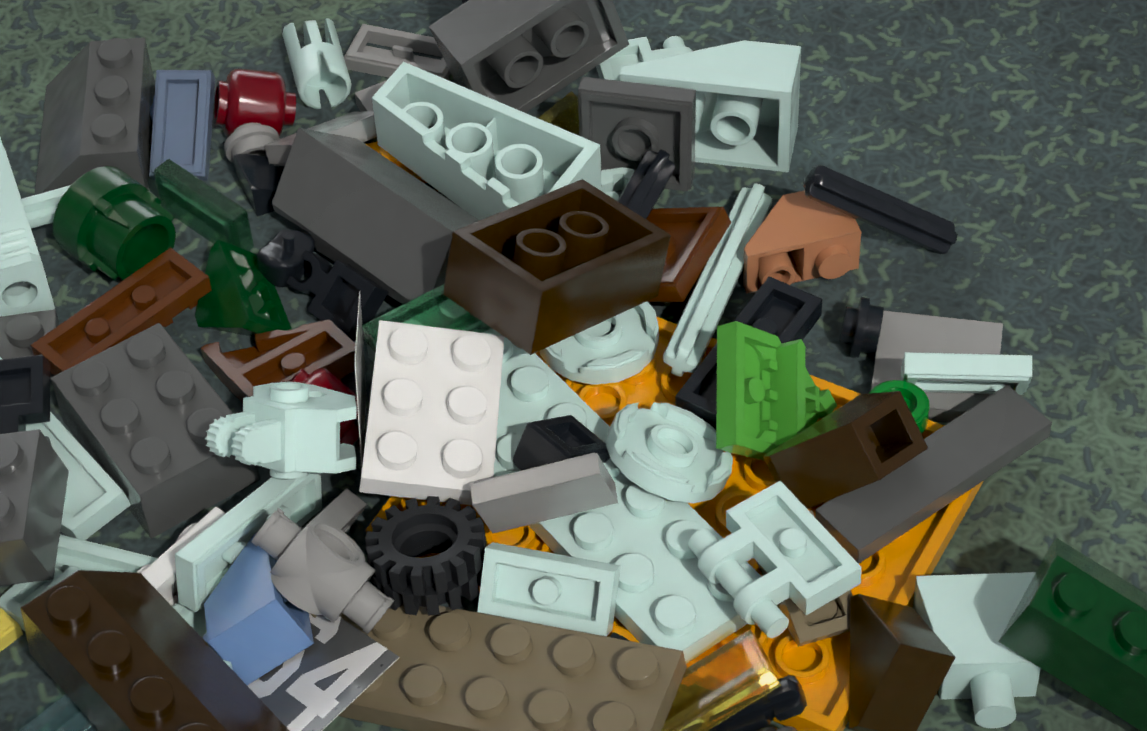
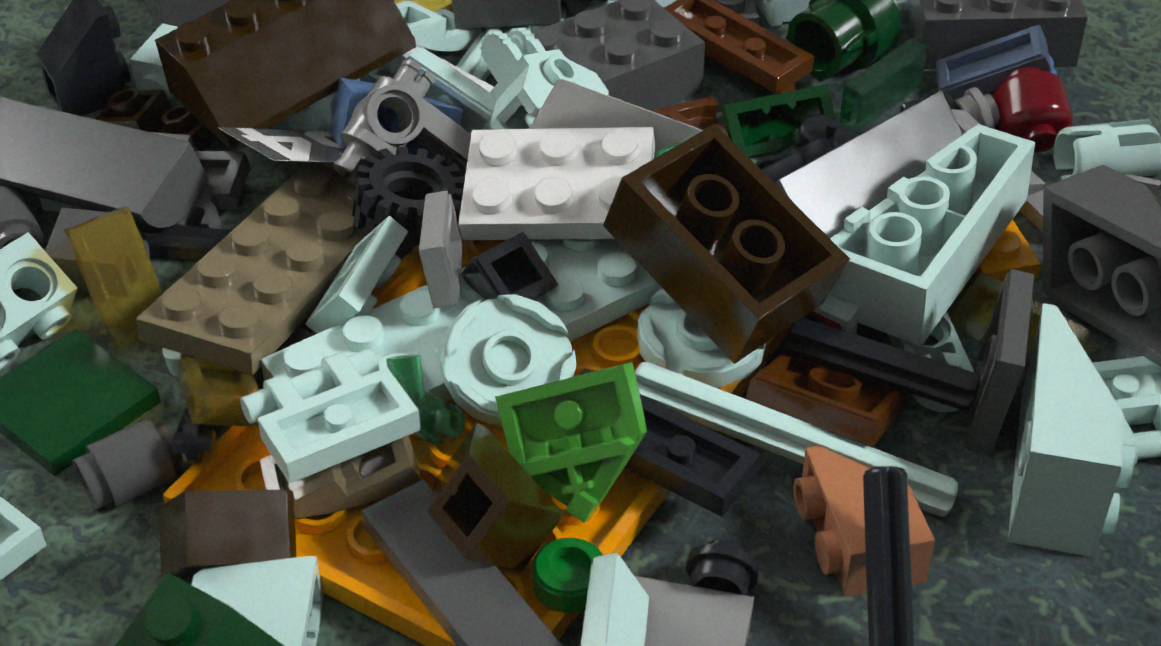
camera: 90 degrees right, 5 degrees down
none -> clear green arm [386,354,465,444]

